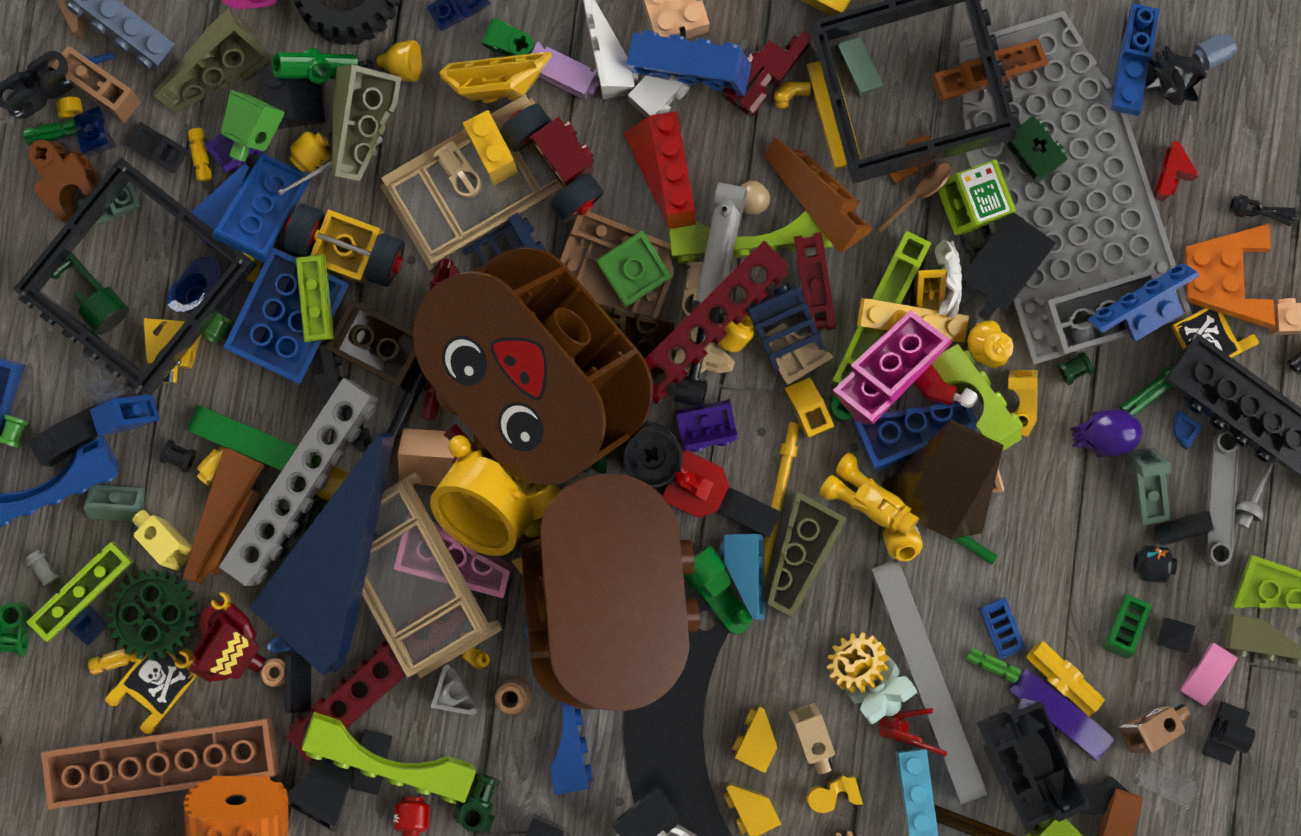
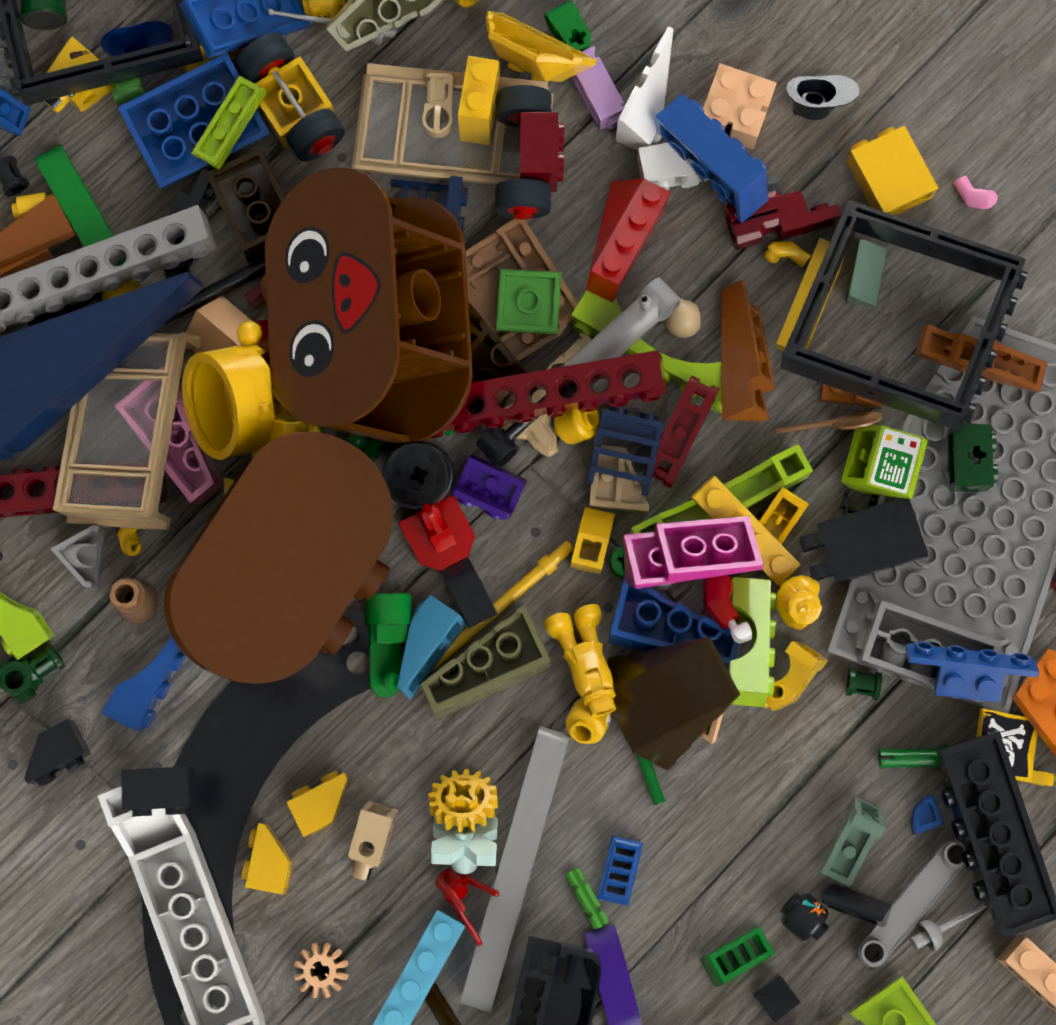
camera: 35 degrees right, 5 degrees down
yellow leg [807,774,863,813] -> none
white piece [935,240,962,318] -> none
yellow piece [1025,640,1105,716] -> none
dark purple helmet [1070,409,1143,458] -> none

